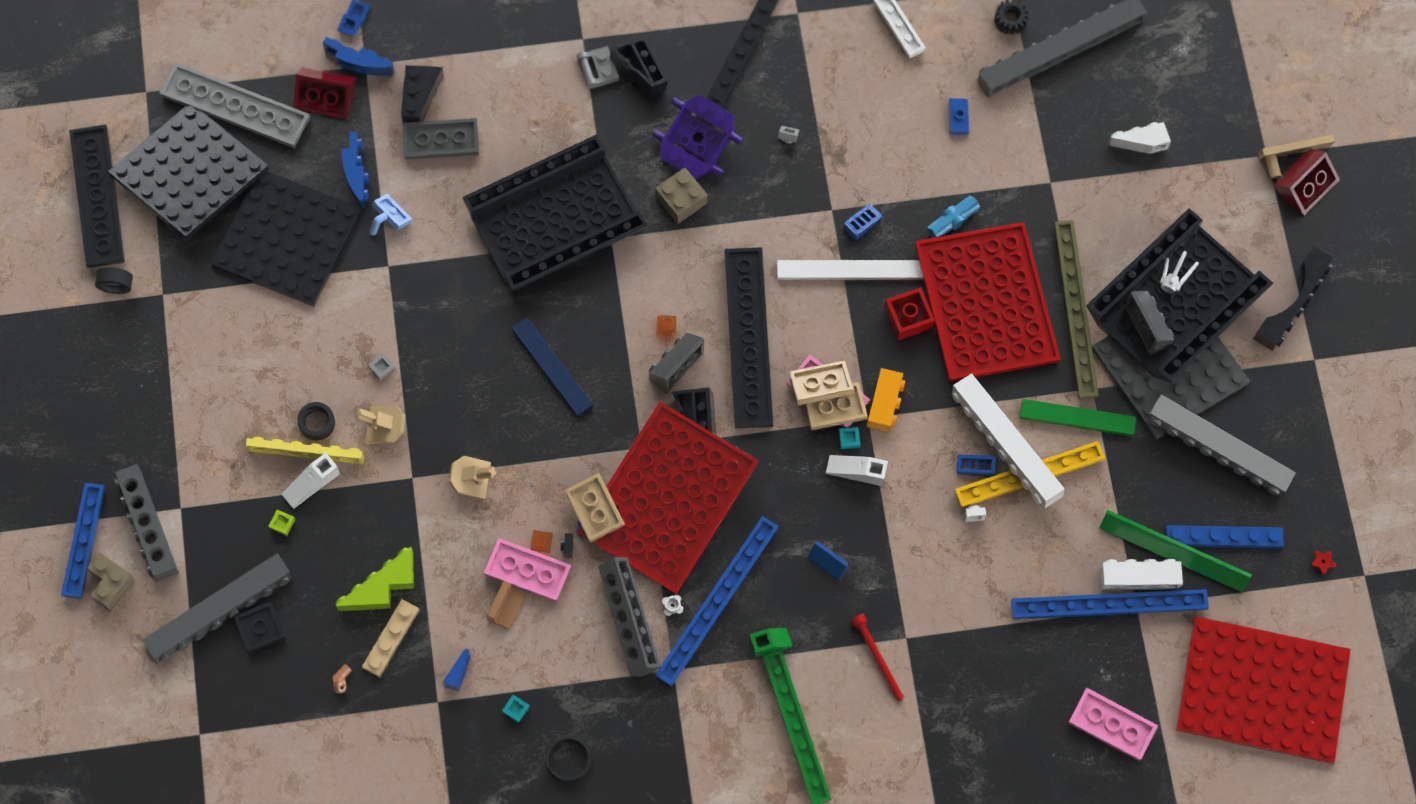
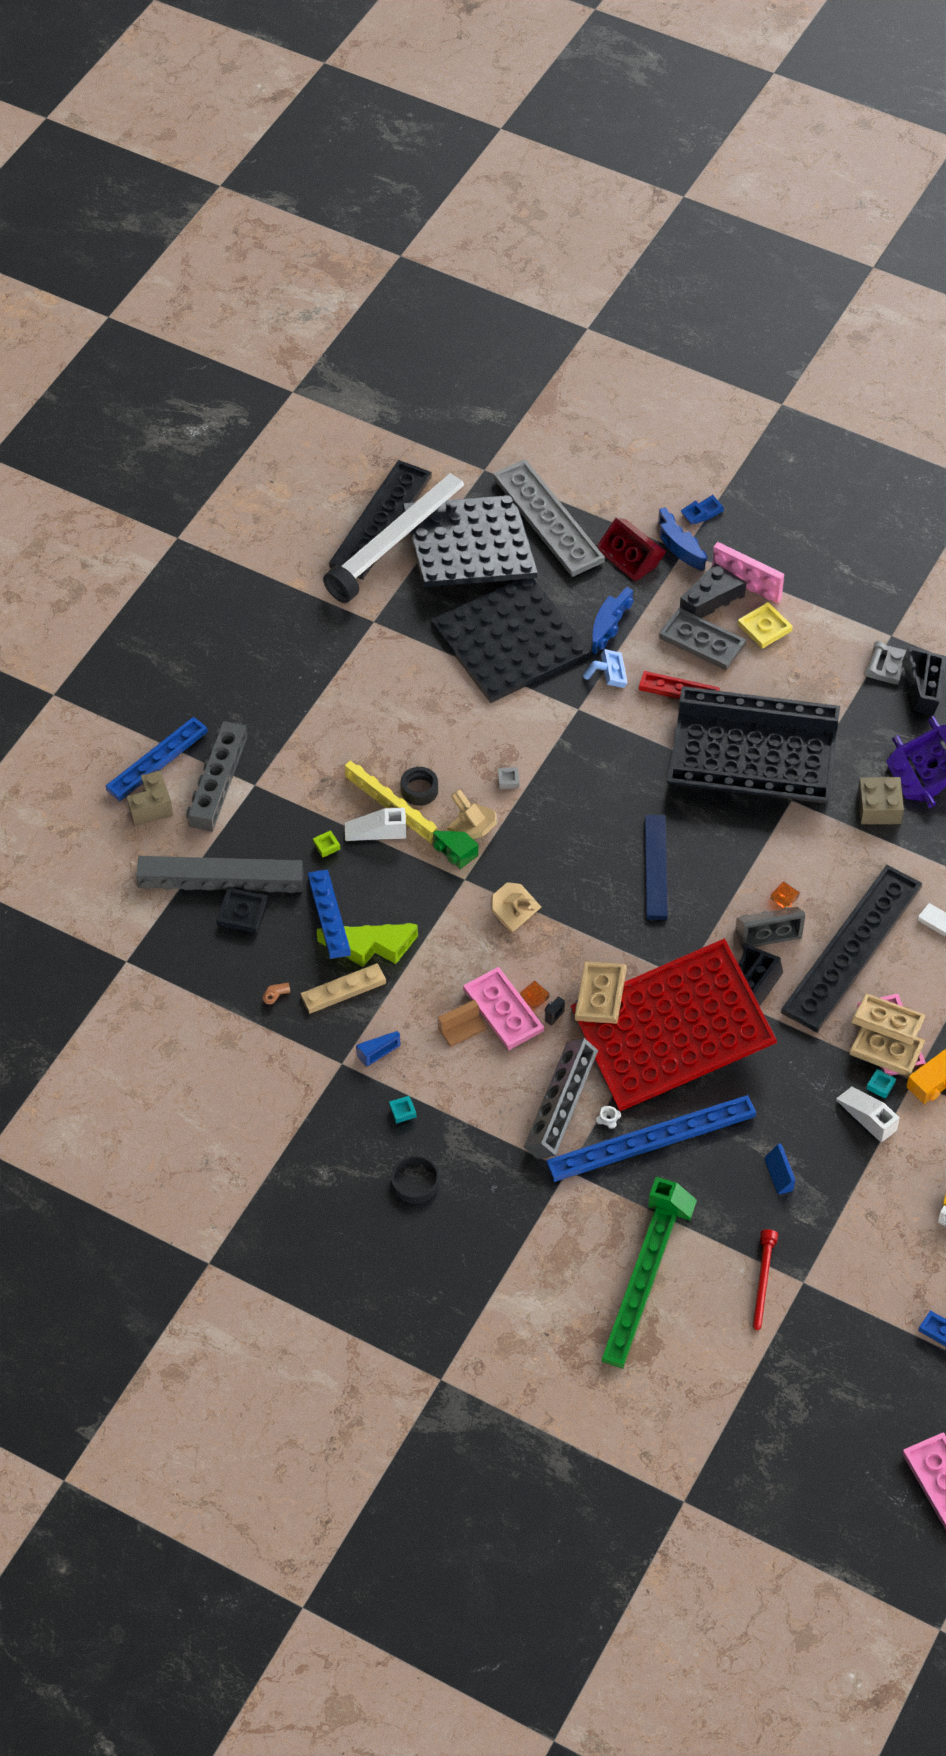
camera: 40 degrees right, 15 degrees down
none -> blue plate [308,870,351,959]
none -> white tile [342,473,464,579]
none -> green slope [433,830,479,869]
none -> red plate [639,671,720,699]
none -> bright pink plate [712,542,784,604]
none -> light yellow plate [738,602,793,649]

